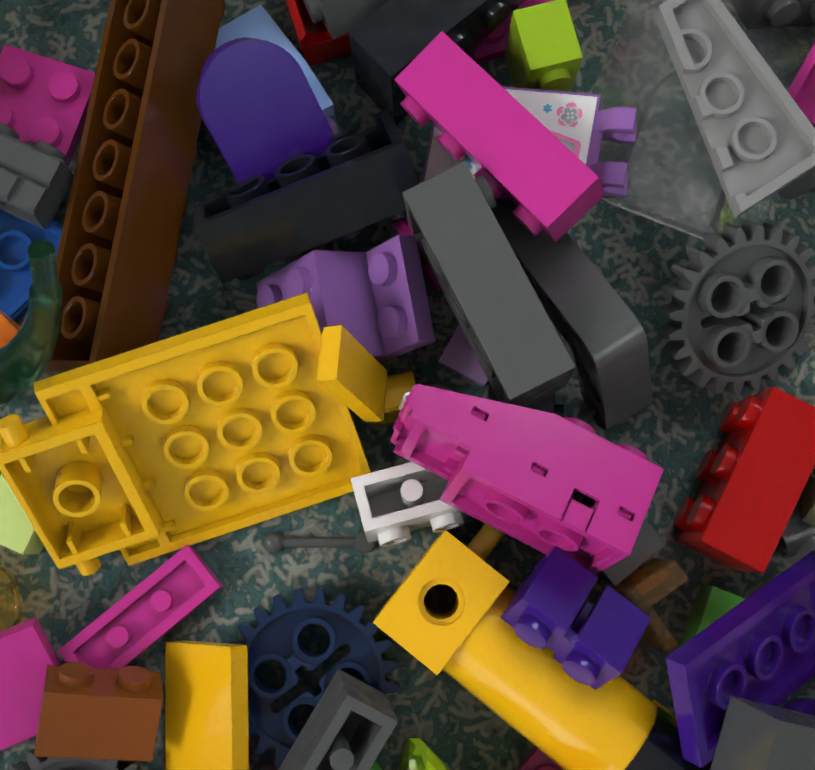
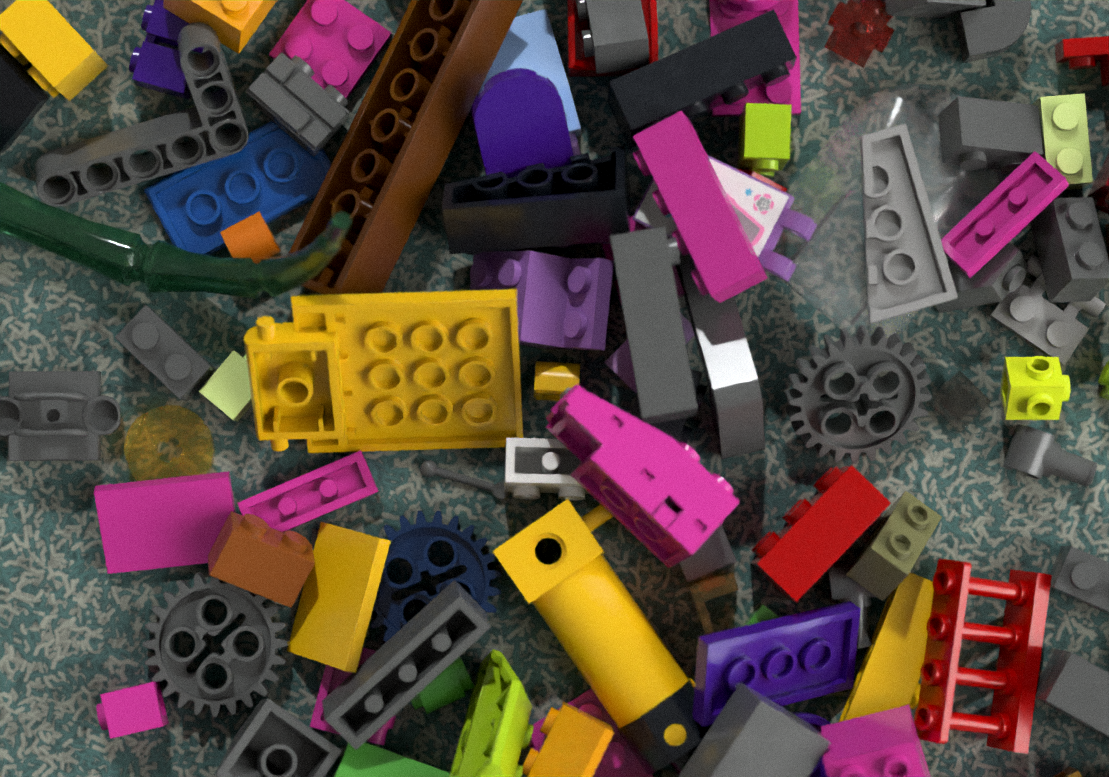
camera: 10 degrees right, 5 degrees up
yellow tile [316,325,387,423] -> none
dark purple piece [500,546,651,689] -> none

